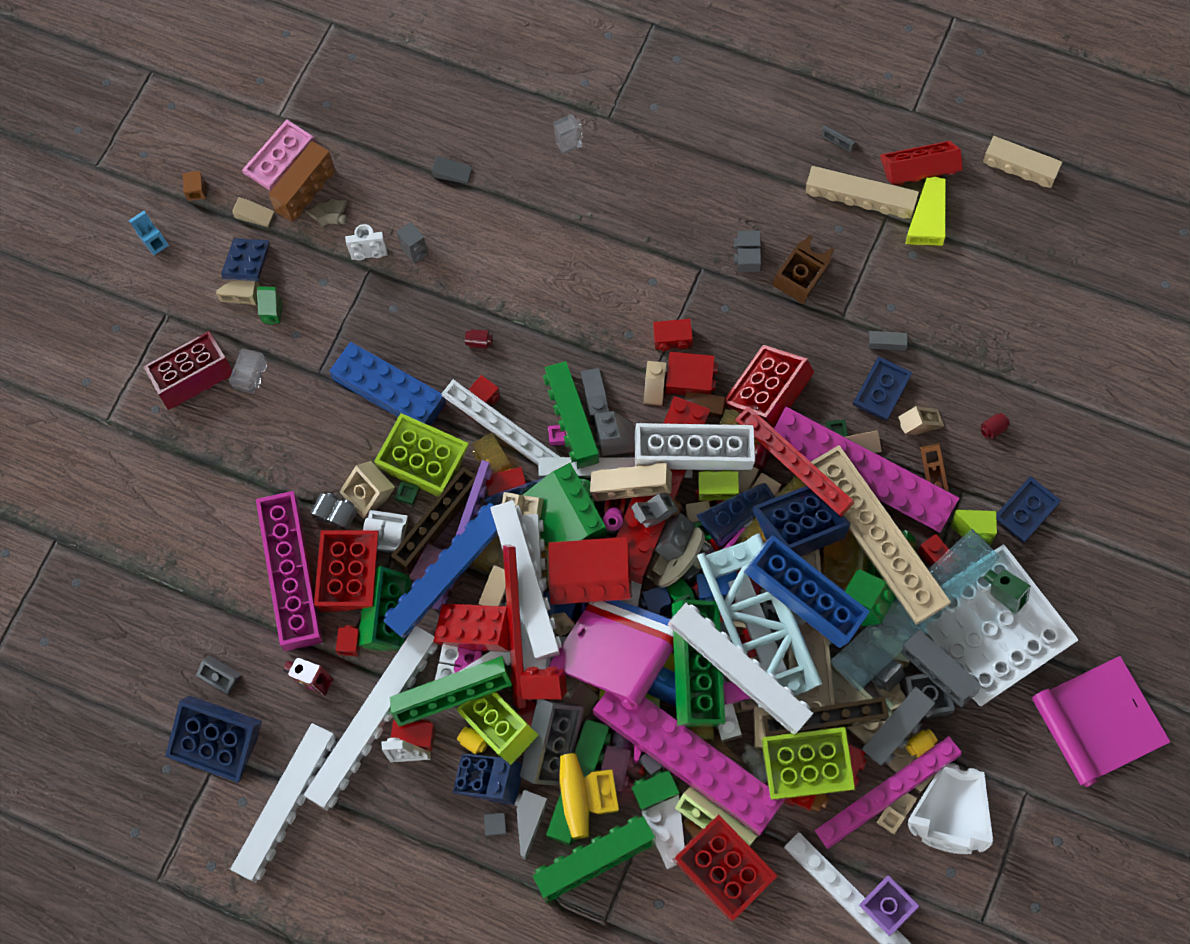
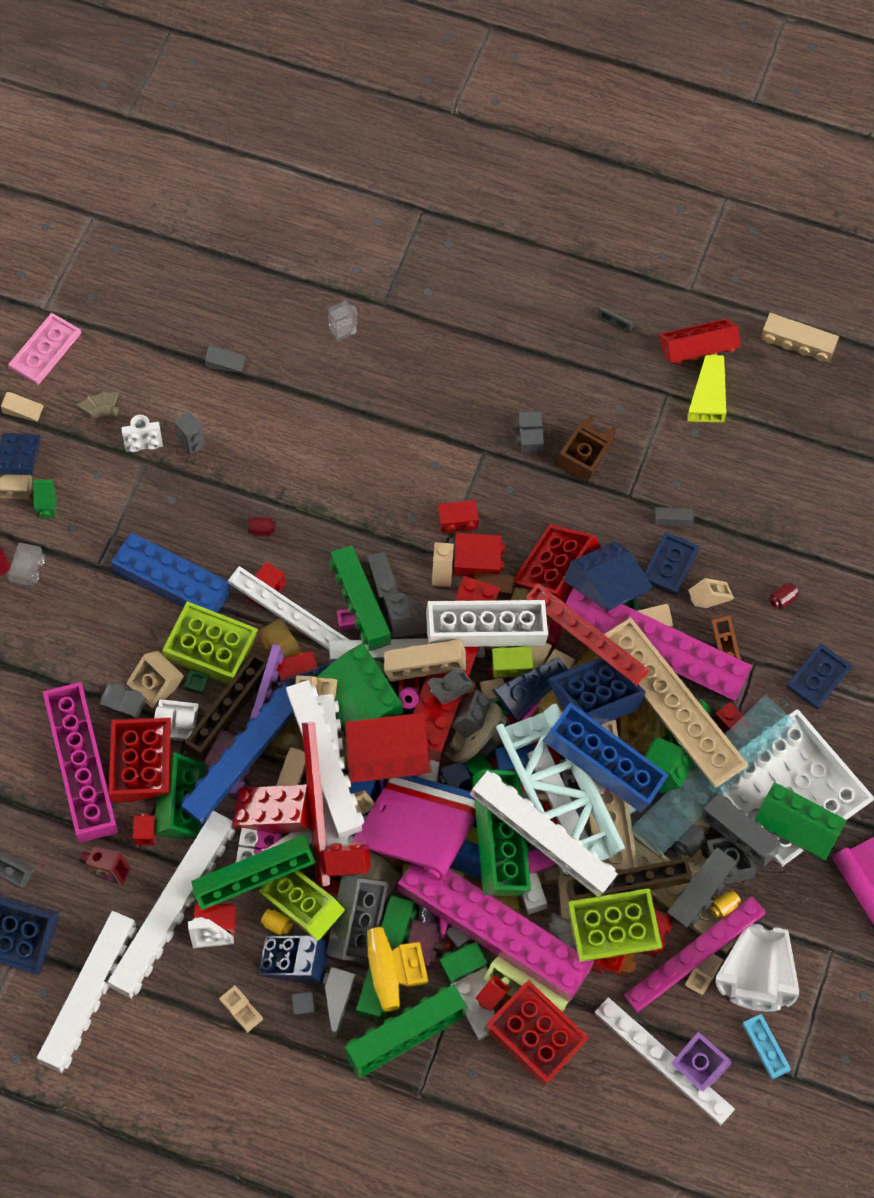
camera: 10 degrees left, 5 degrees down
dark orange brick [268,141,335,222] -> none
tan brick [805,166,919,219] -> none
lime slope [950,510,997,548] -> none
dark green torso [984,569,1030,615] -> none
none -> tan slope [219,986,263,1032]
none -> red brick [475,975,511,1012]
none -> dark blue slope [564,541,653,611]
none -> medium azure plate [742,1014,791,1080]
none -> green slope [754,782,847,861]

